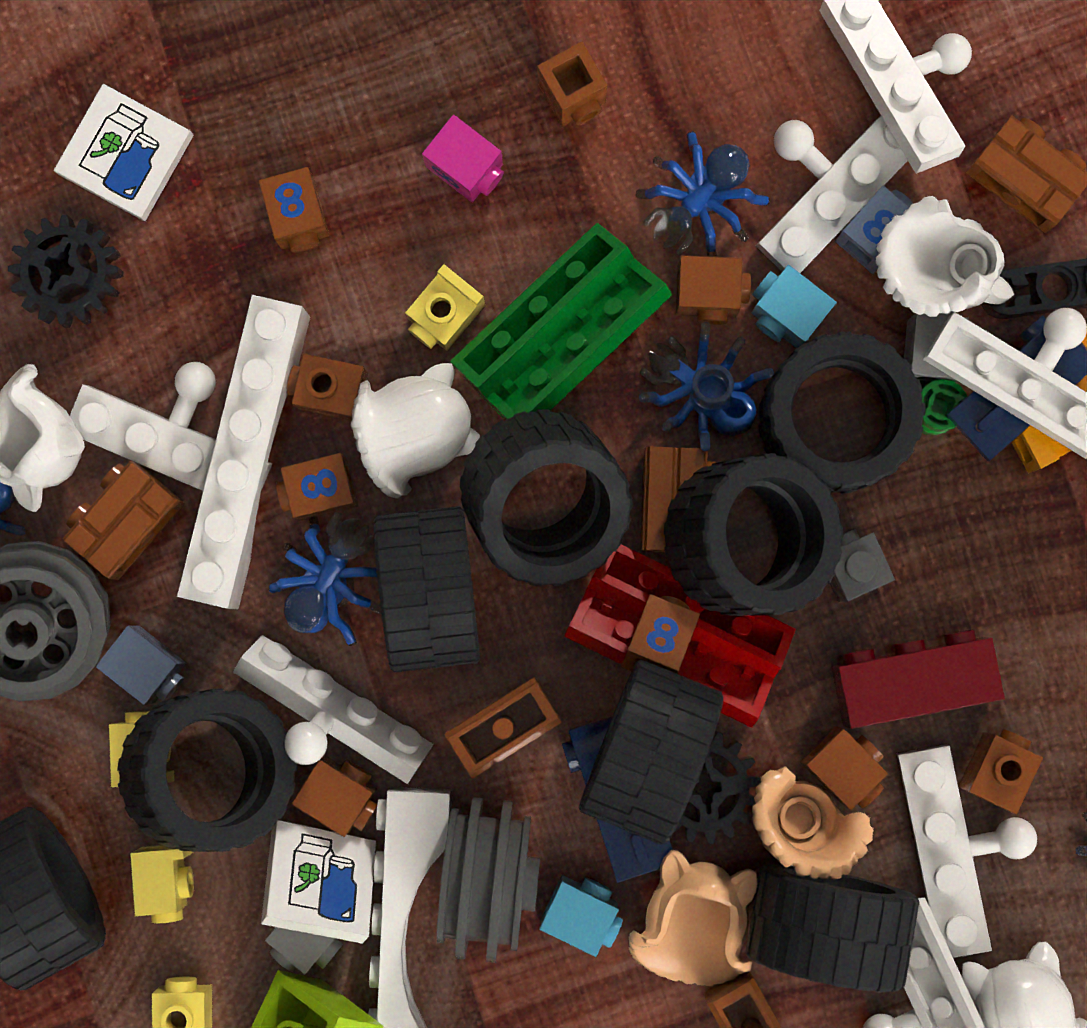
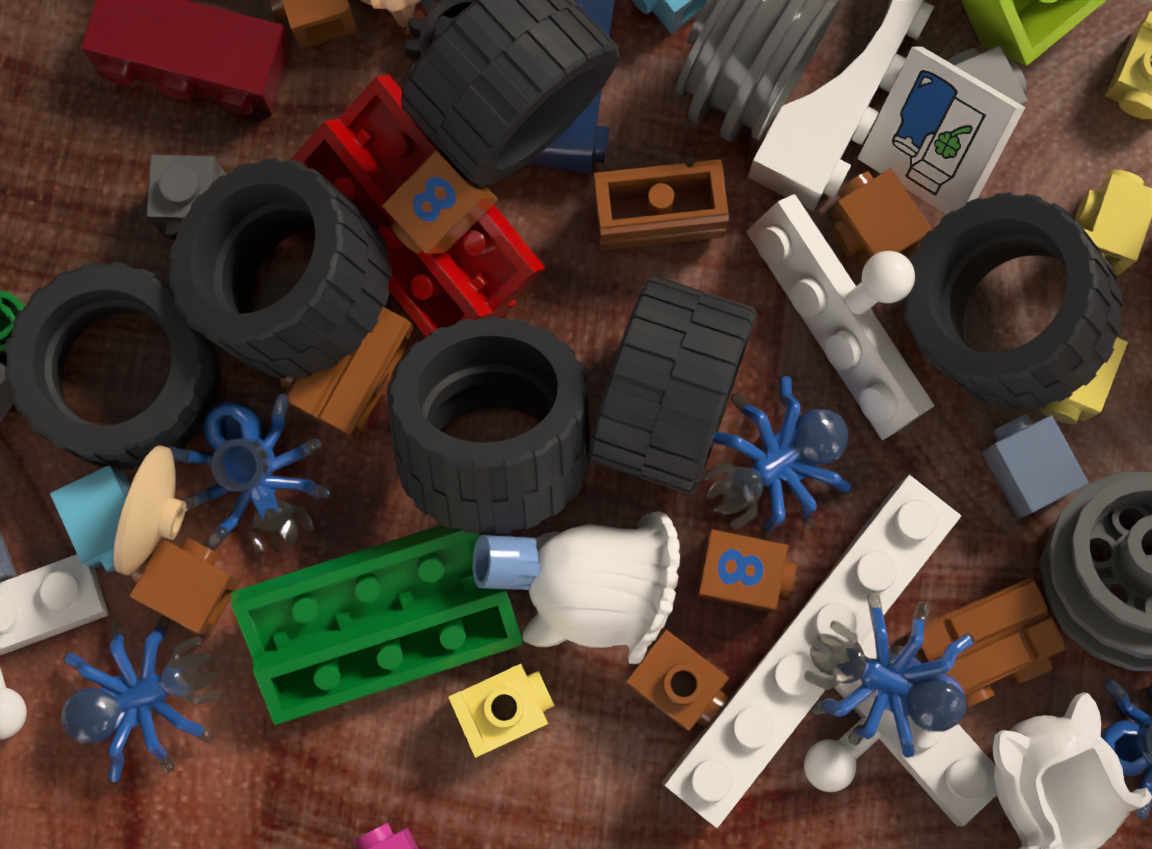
camera: 160 degrees left, 5 degrees down
none -> tan dish [113,445,186,575]
none -> medium blue hose [473,535,541,590]
none -> animal [804,592,975,758]

